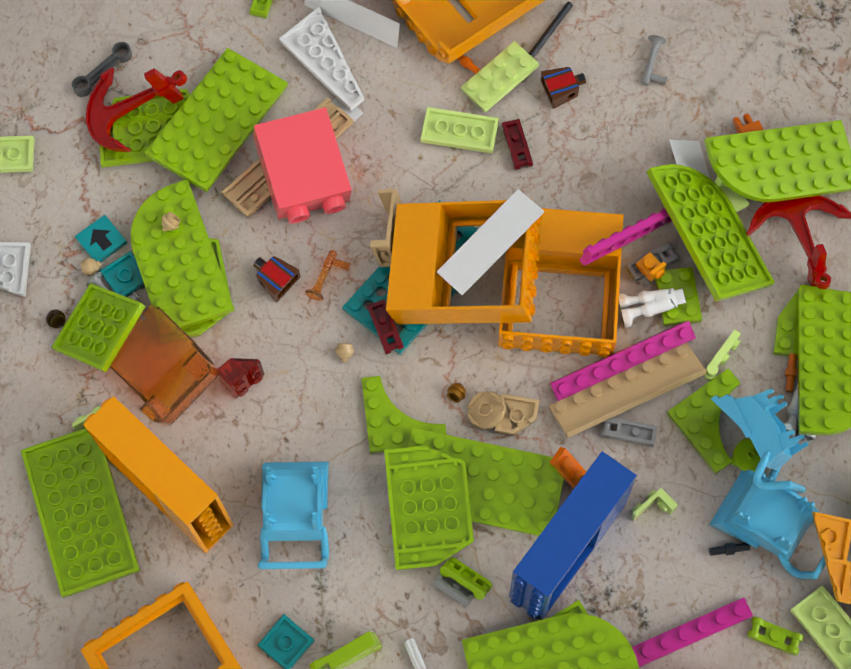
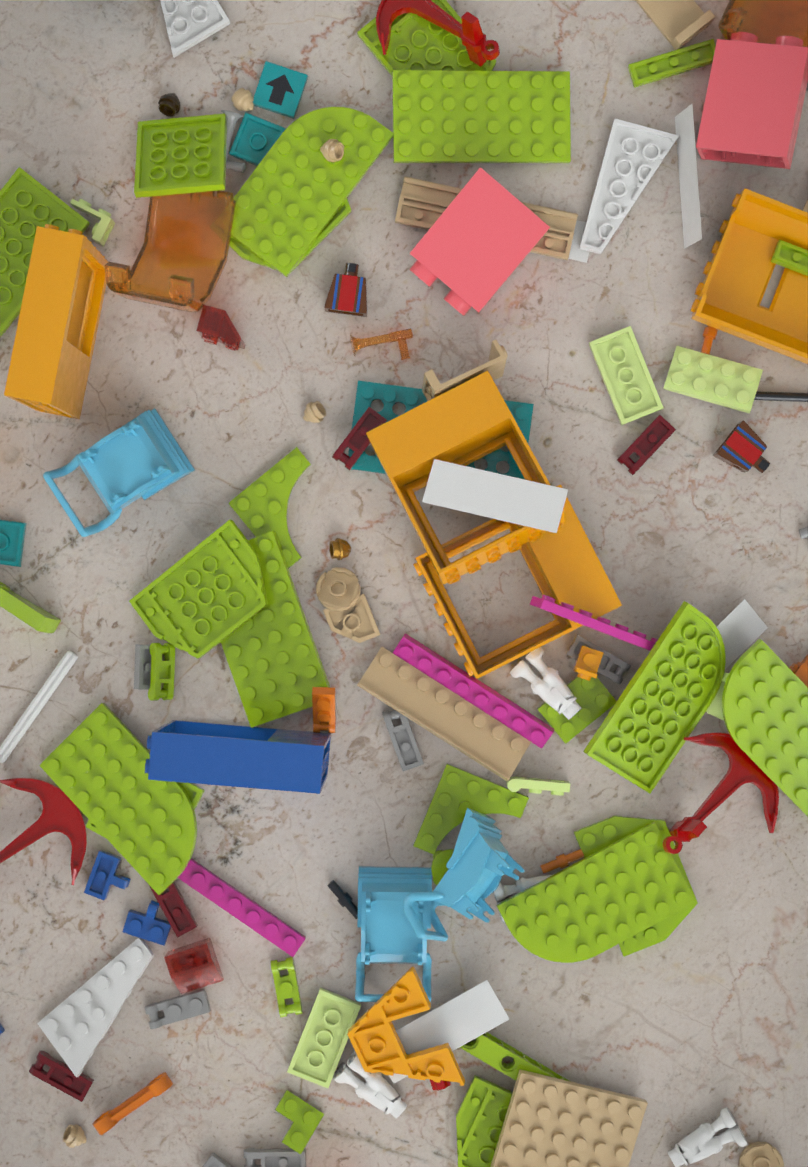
camera: 55 degrees right, 20 degrees up
yellowish green bracket [631,488,678,521] -> none

